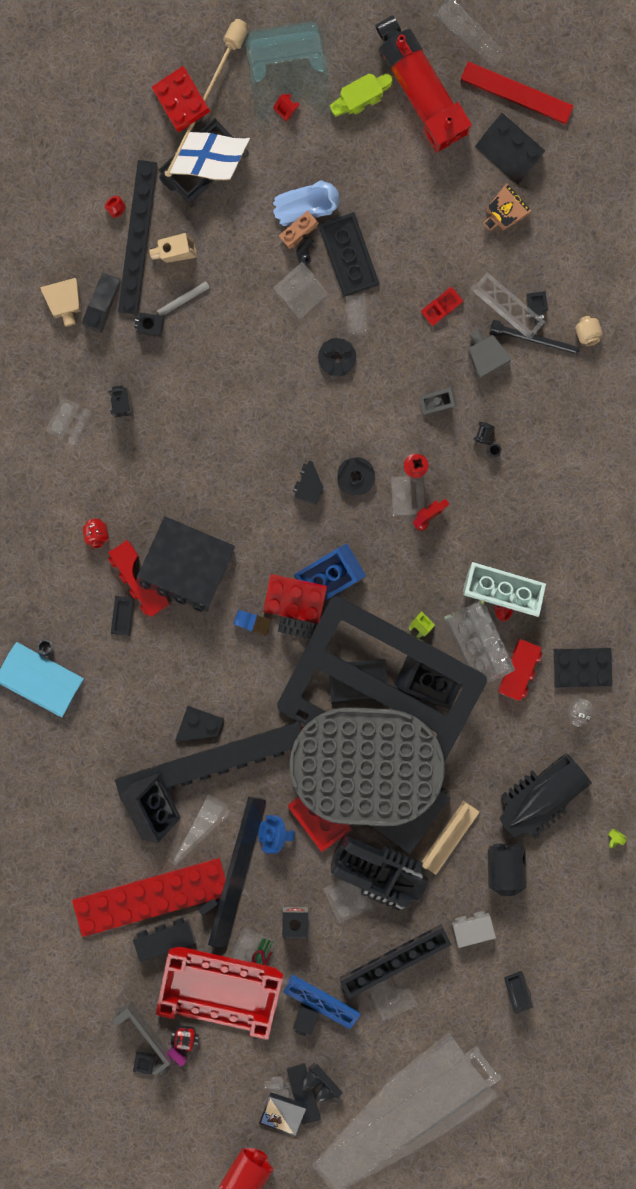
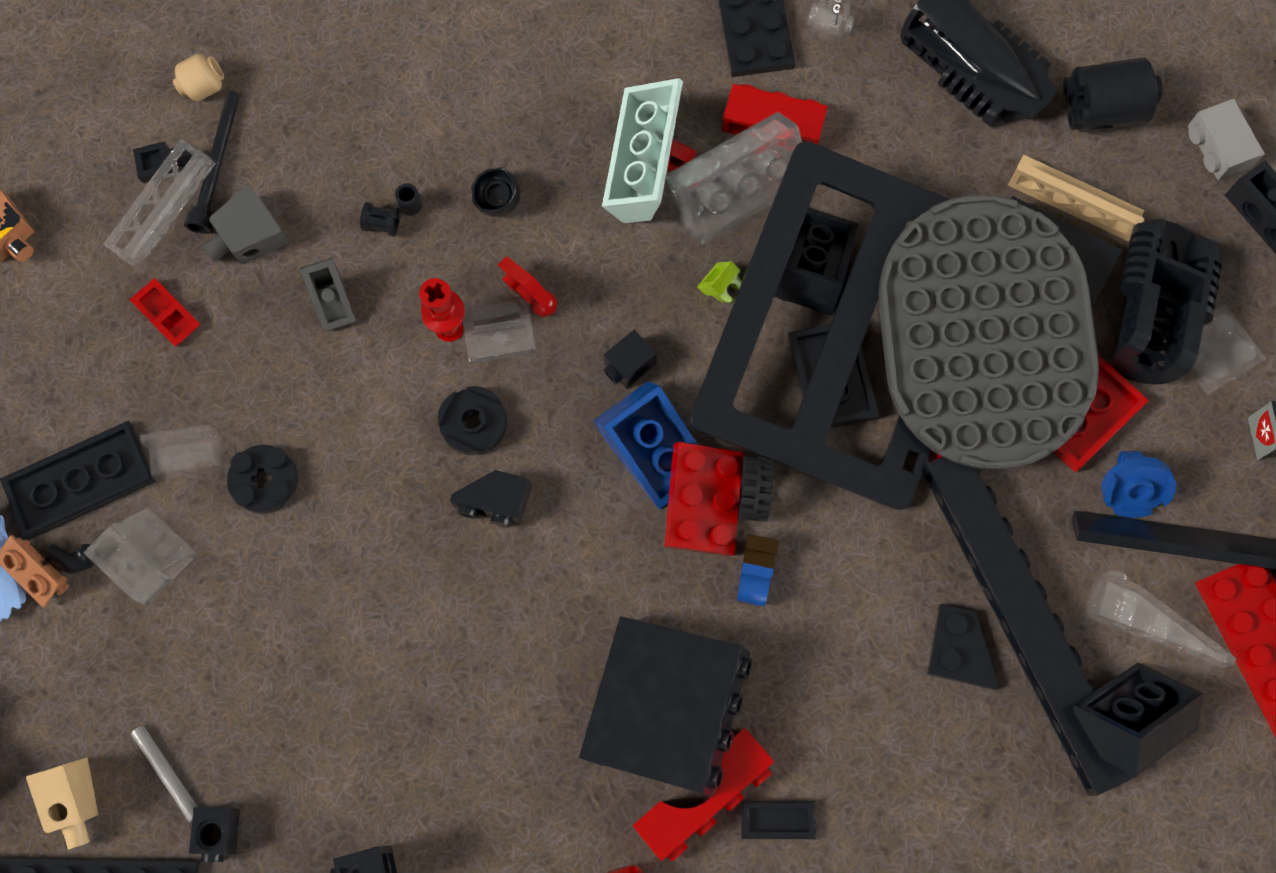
camera: 90 degrees left, 15 degrees down
none -> black hair [471,167,521,217]
none -> black brick [603,329,657,389]

